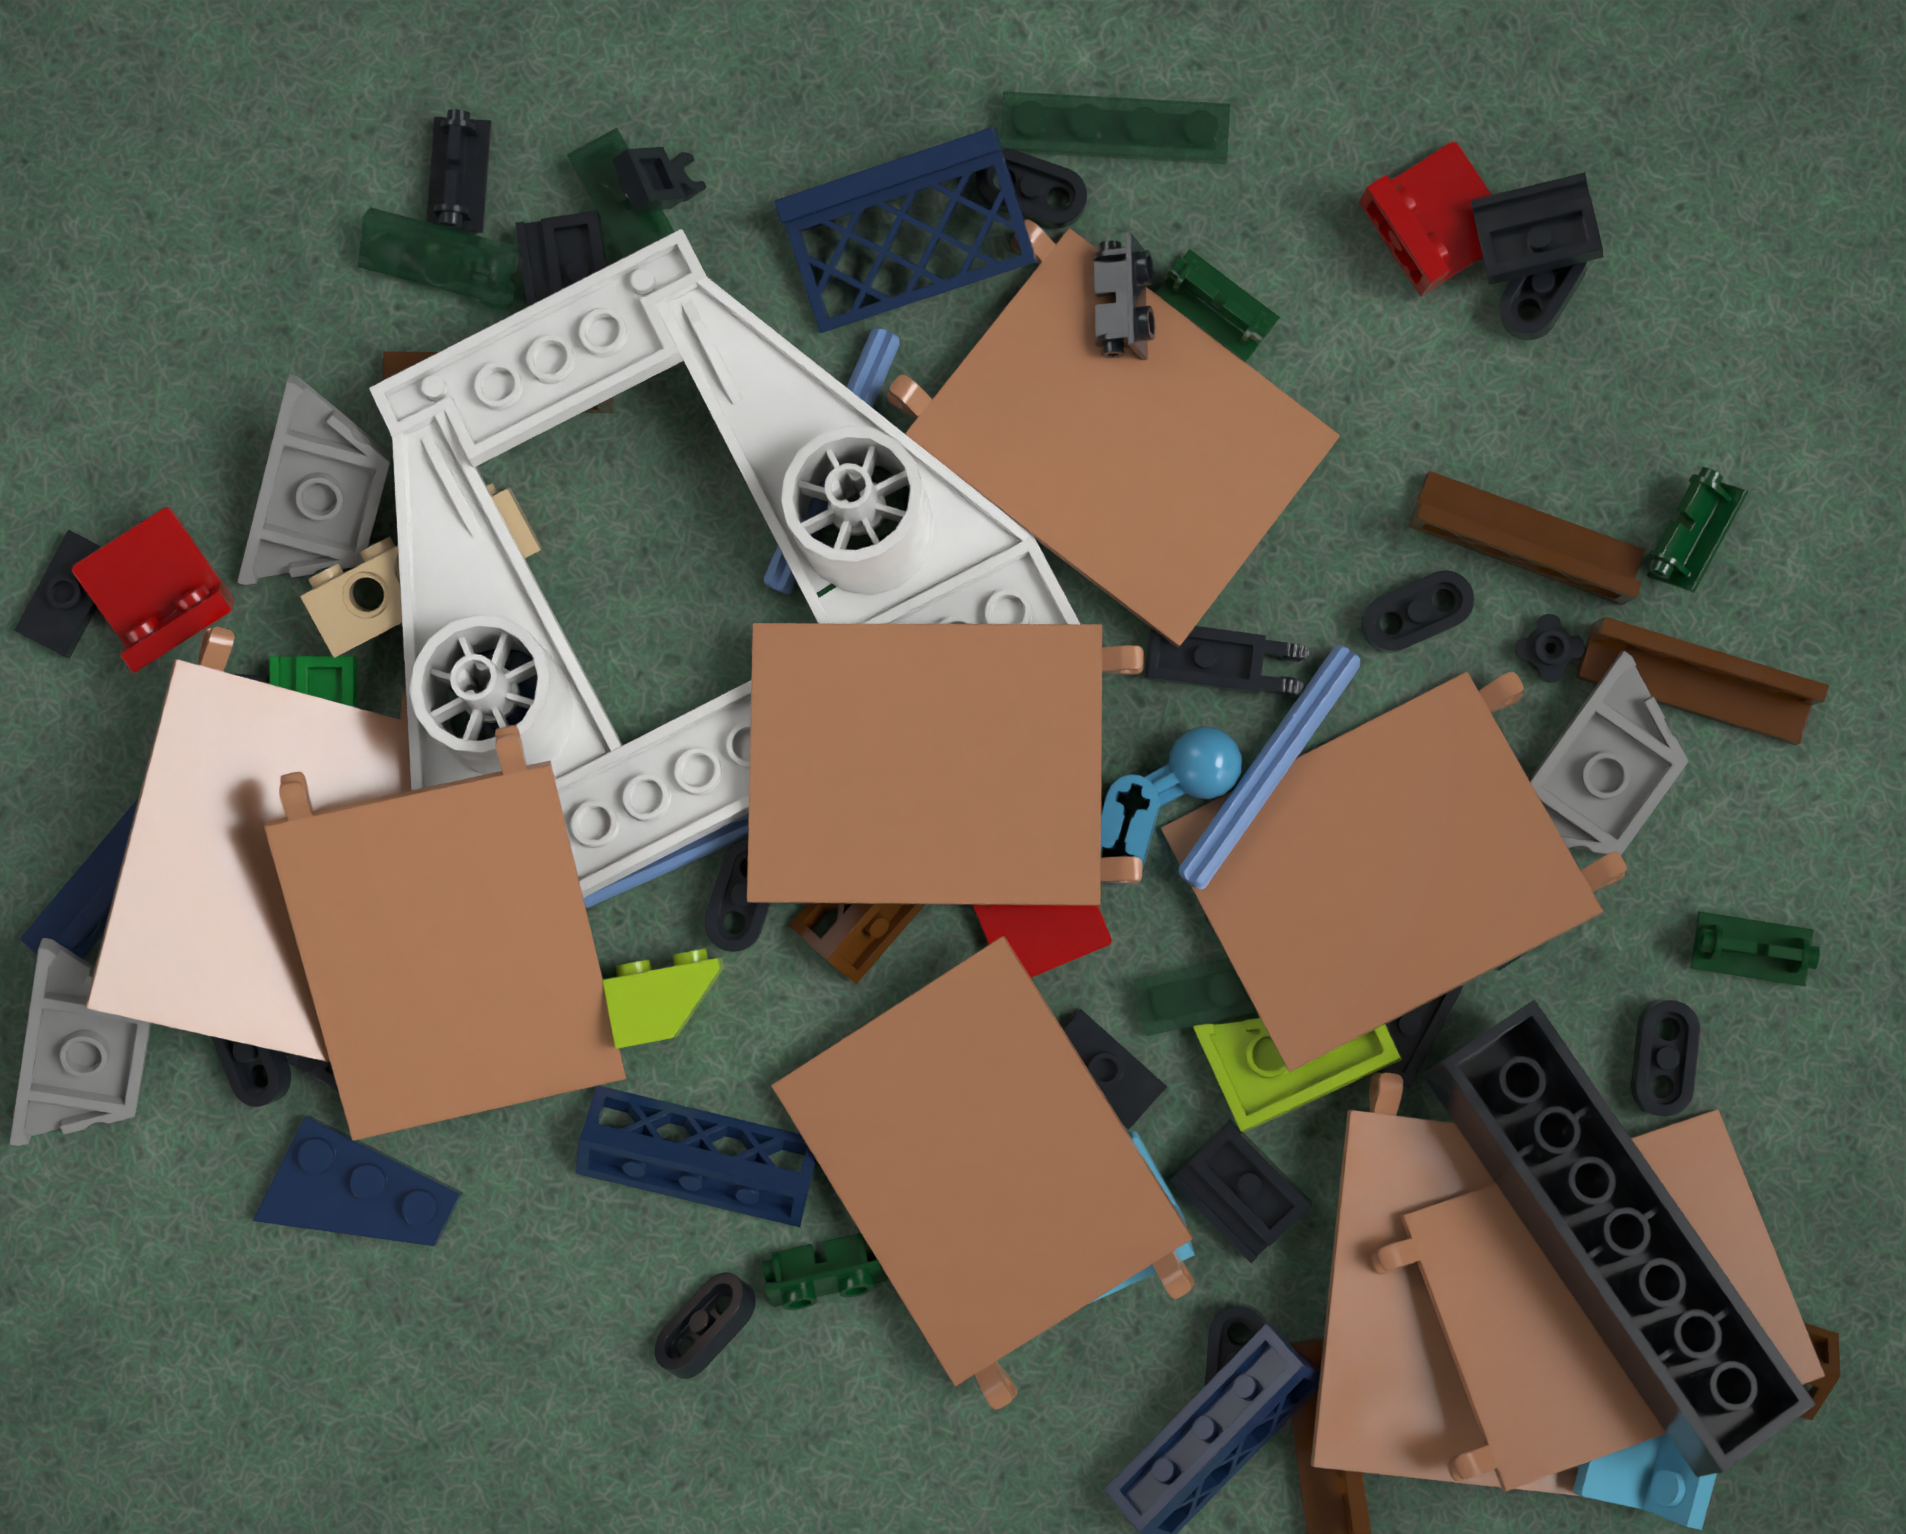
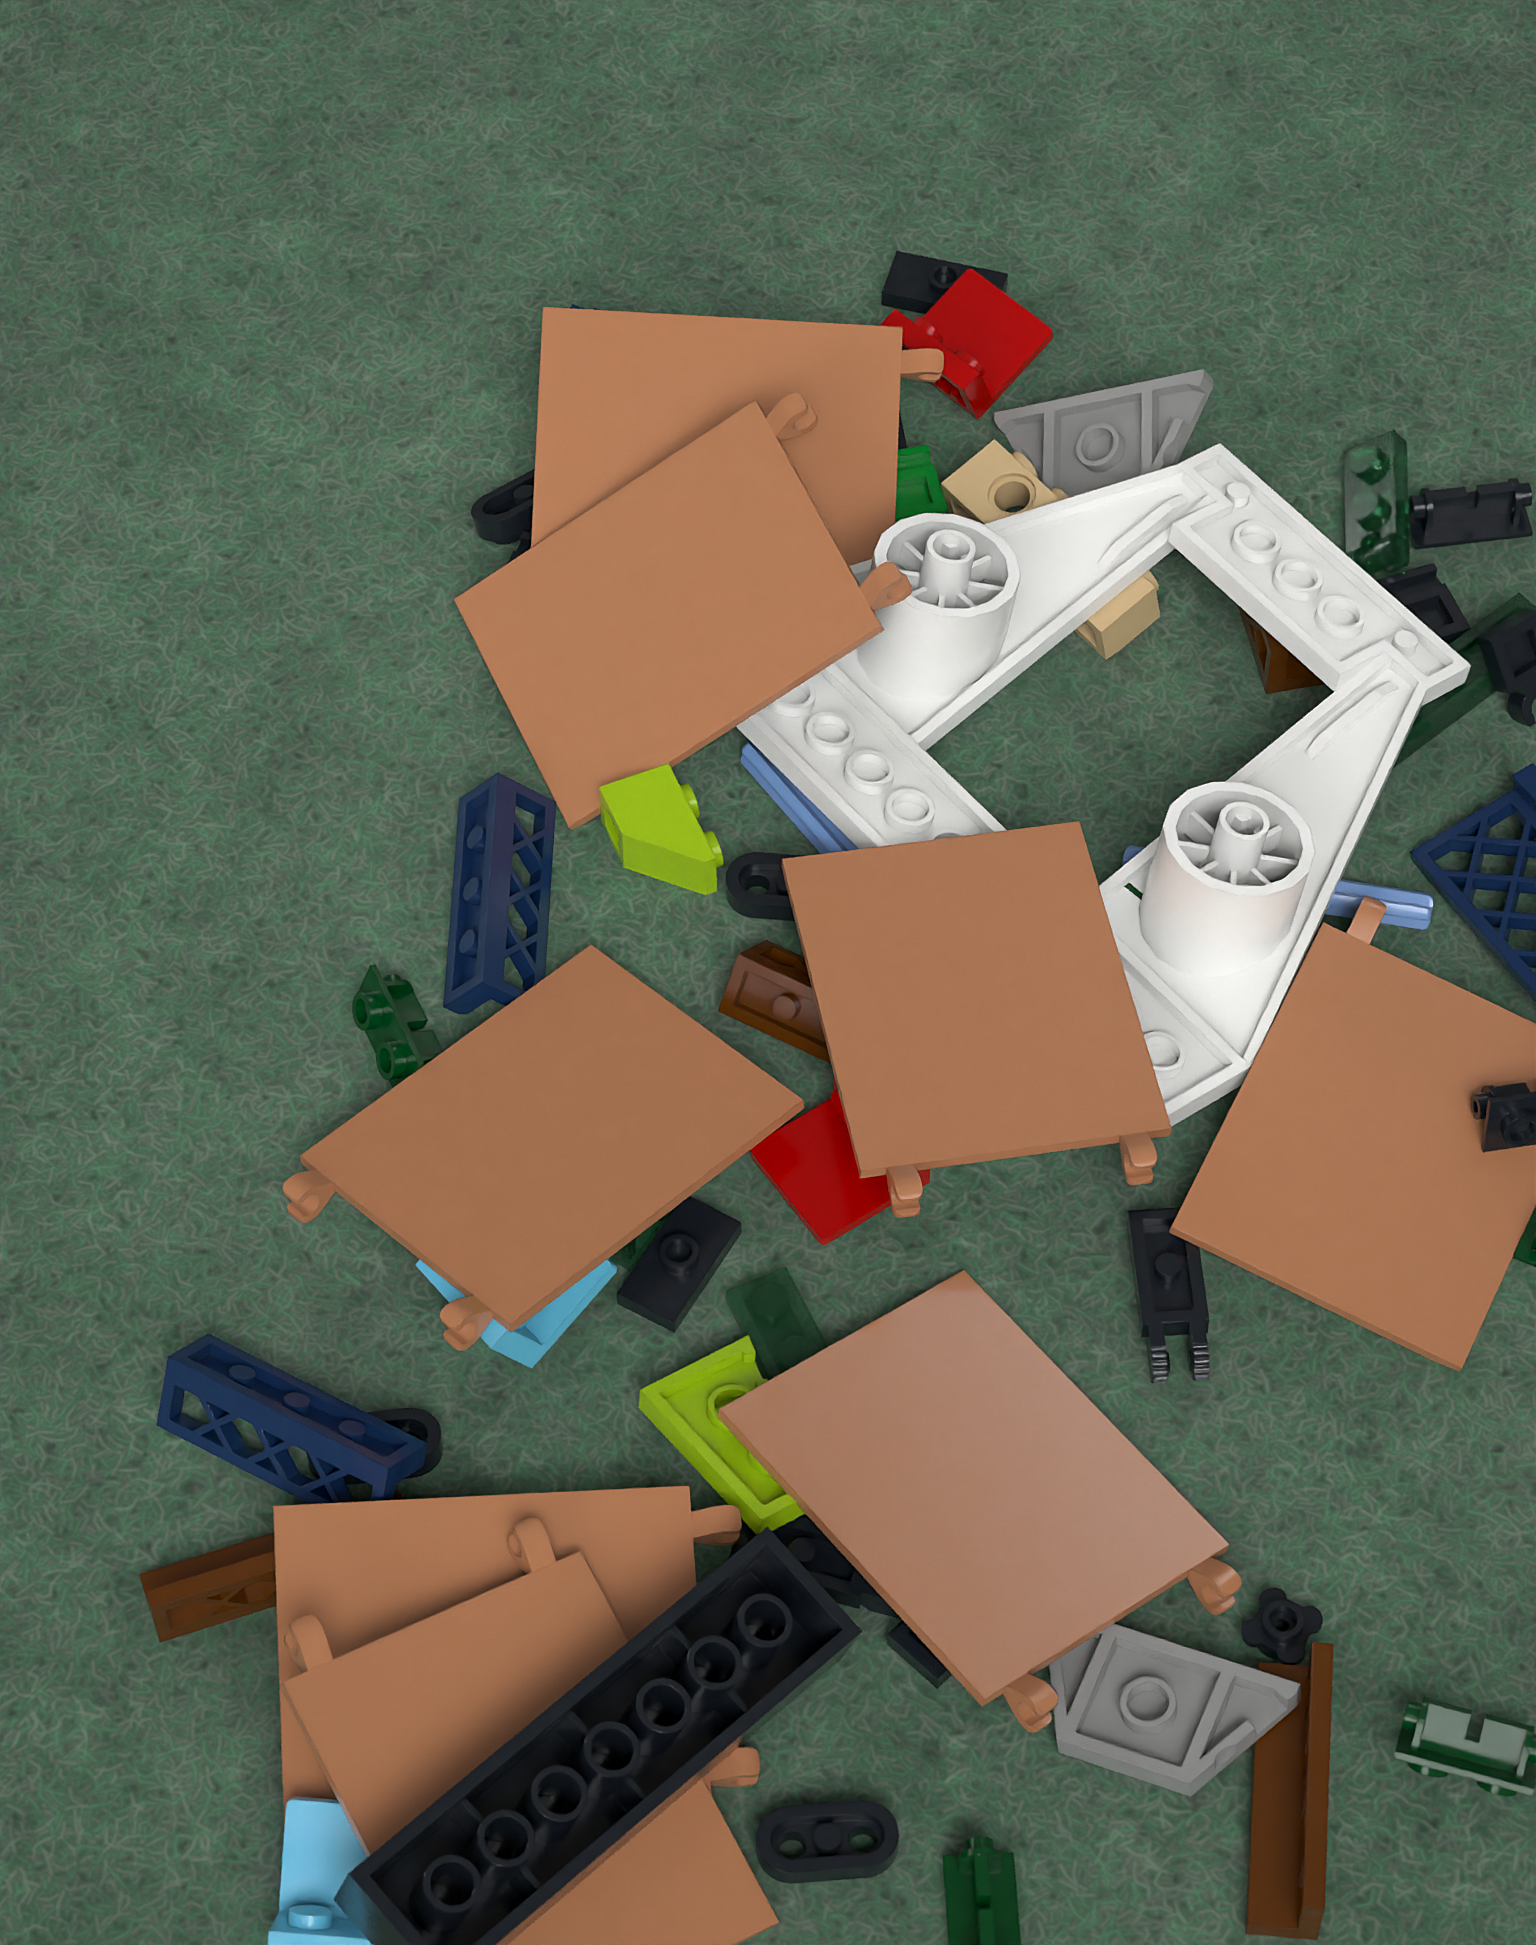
camera: 75 degrees right, 30 degrees down
light grey wing [10,938,151,1146] -> none
dark blue wing [253,1116,463,1246] -> none
black plate [655,1272,756,1379] -> none
dark azure beam [1101,726,1242,885] -> none
black plate [1169,1119,1312,1263] -> none
medium blue axle [1179,645,1360,890] -> none
black plate [1361,570,1474,653] -> none
reddish brown fence [1407,471,1645,605] -> none

